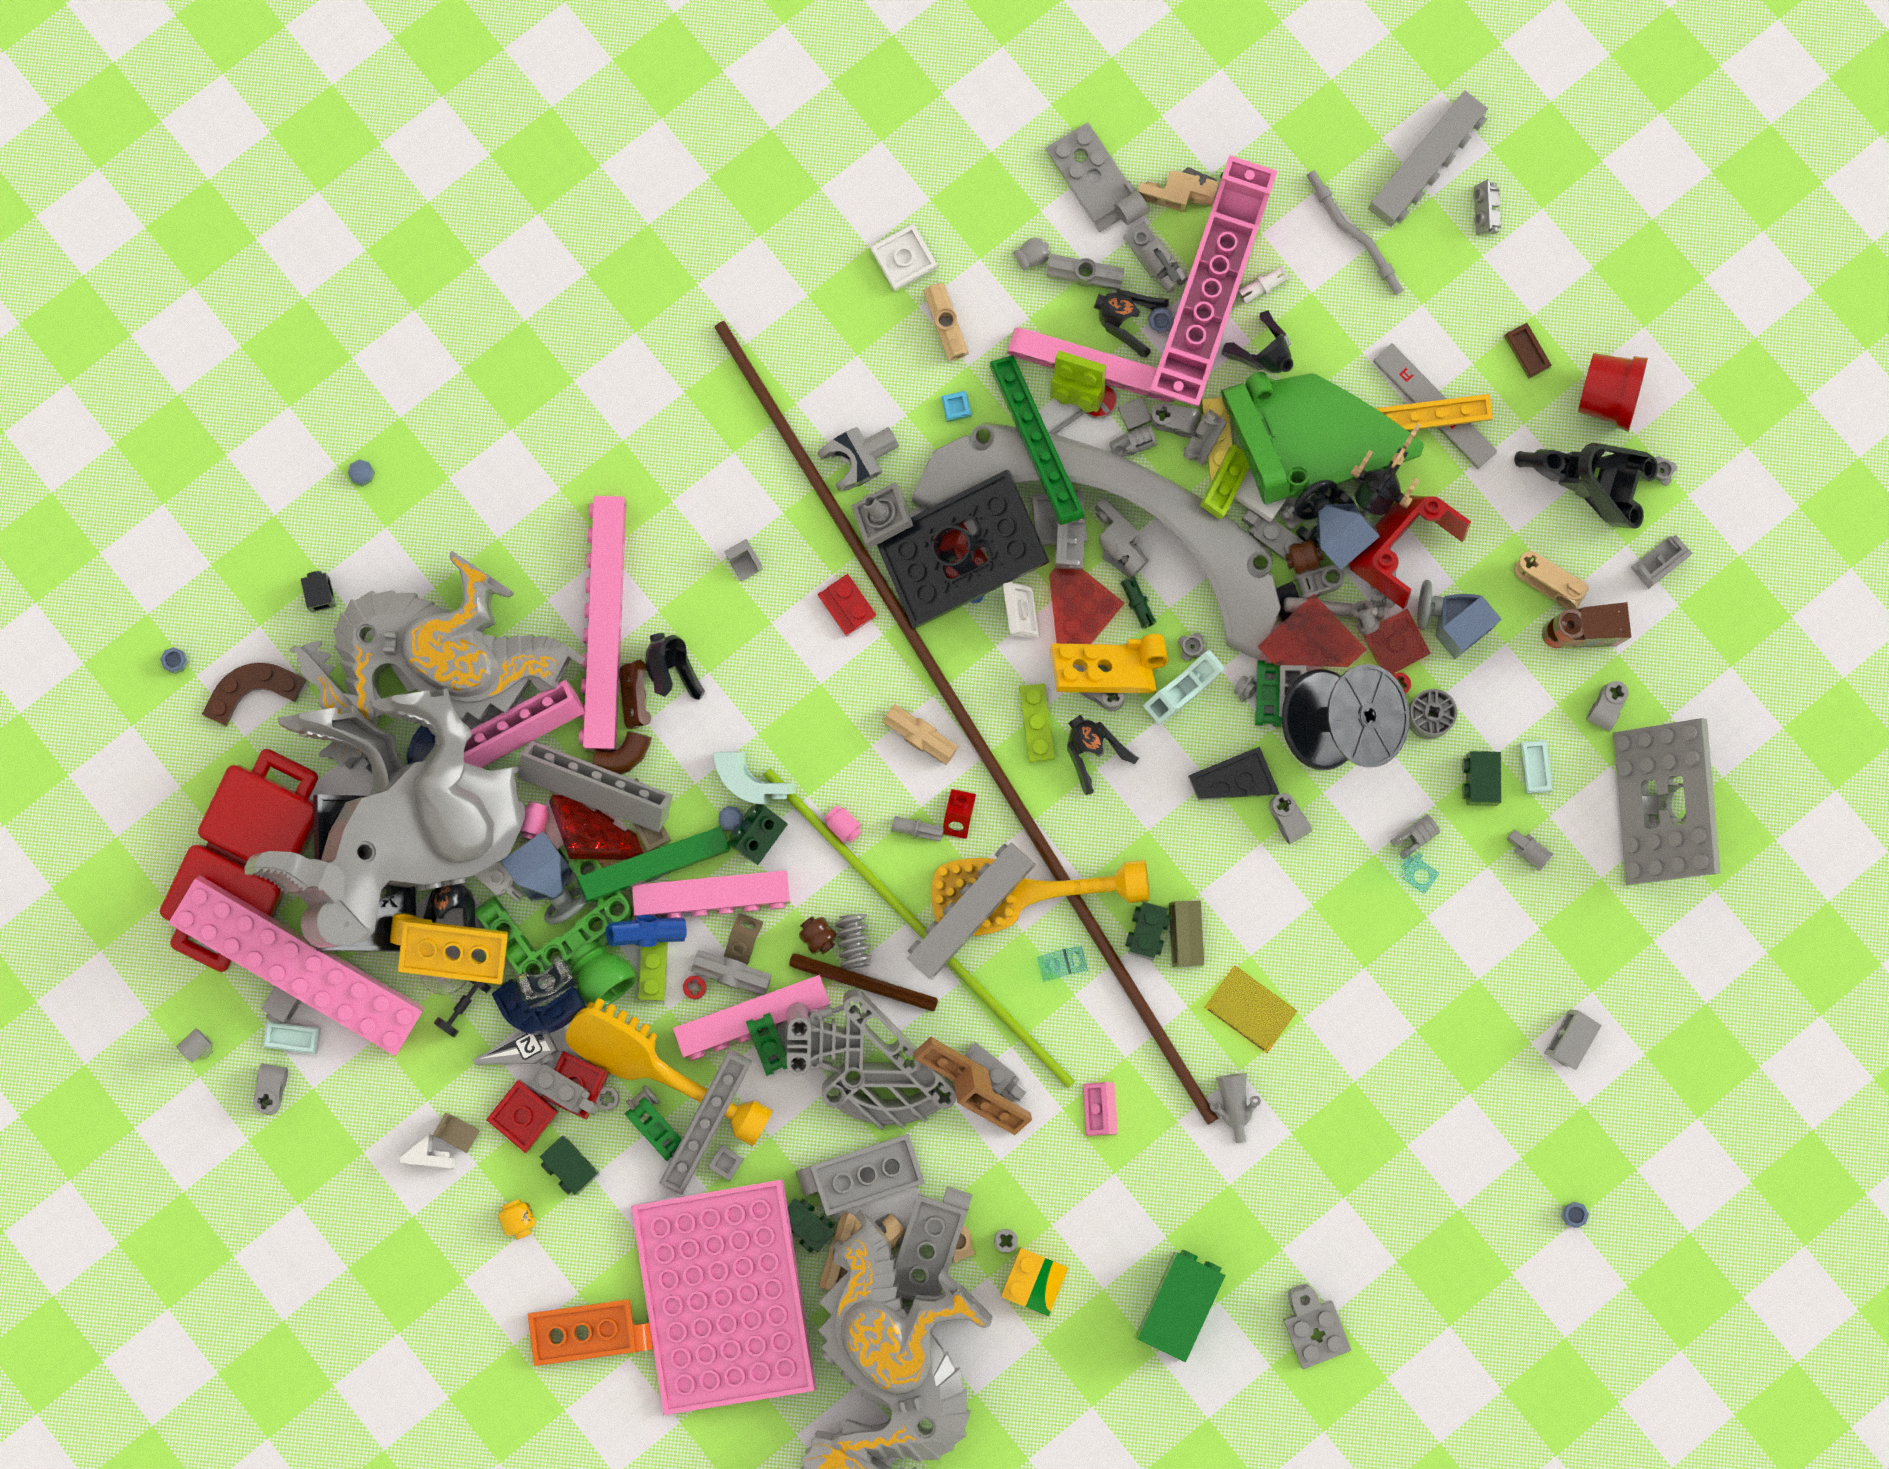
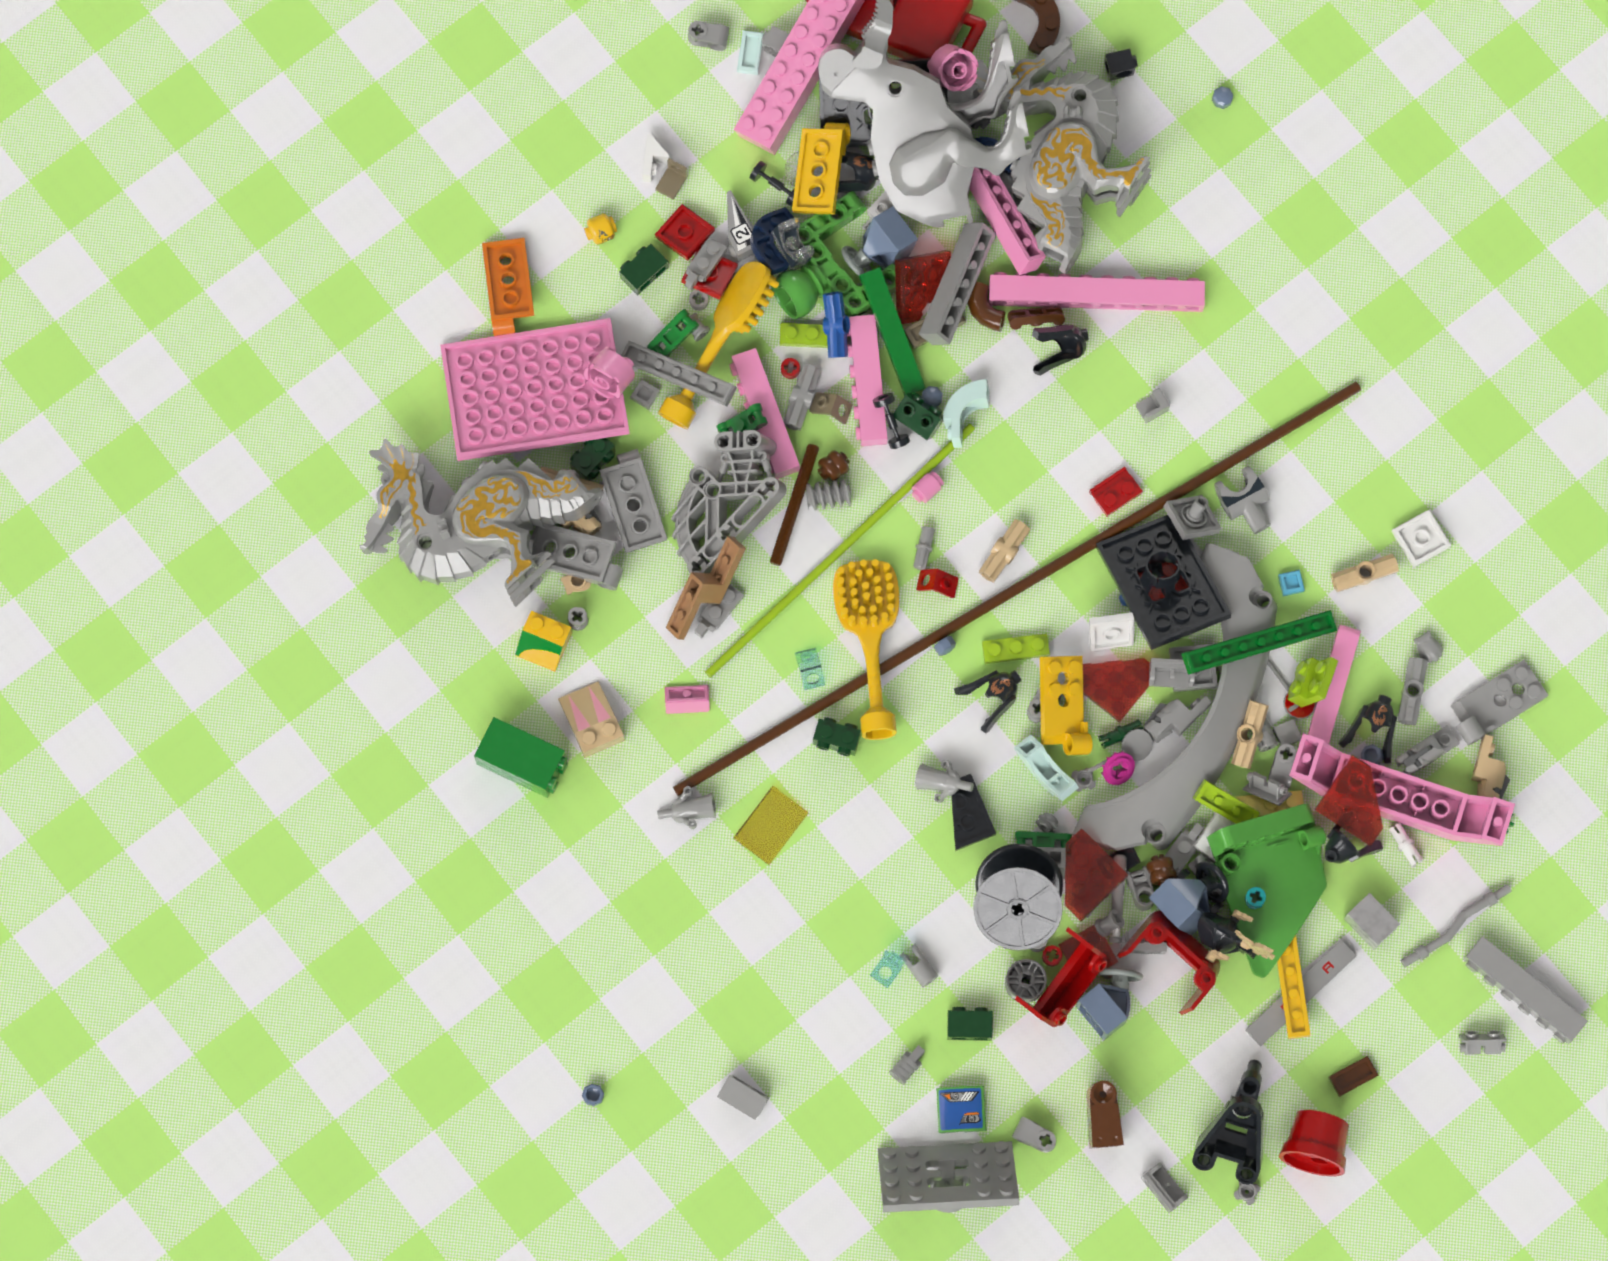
camera: 90 degrees right, 5 degrees down
bright pink brick [520,801,549,840] -> none
light grey brick [907,842,1036,980] -> none
olive piece [1169,900,1204,967] -> none
light grey piece [1269,793,1312,844] -> none
light grey plate [1283,1283,1351,1369] -> none
tan piece [1514,551,1589,609] -> none
light aqua tile [1520,740,1553,794] -> none
none -> tan slope [558,682,625,758]
none -> bright pink brick [584,347,635,399]
none -> black wheel [873,393,910,449]
none -> light grey piece [915,760,974,803]
none -> bright pink brick [927,44,978,91]
none -> sand blue tile [934,636,956,656]
none -> slope [936,1086,987,1134]
none -> red windscreen [1015,927,1107,1027]
none -> light grey piece [1087,729,1153,773]
none -> dark pink gear [1101,751,1135,785]
none -> tan piece [1231,700,1269,769]
none -> teal bush [1245,887,1266,910]
none -> clear red plate [1315,754,1383,846]
none -> flat silver piece [1344,893,1400,950]

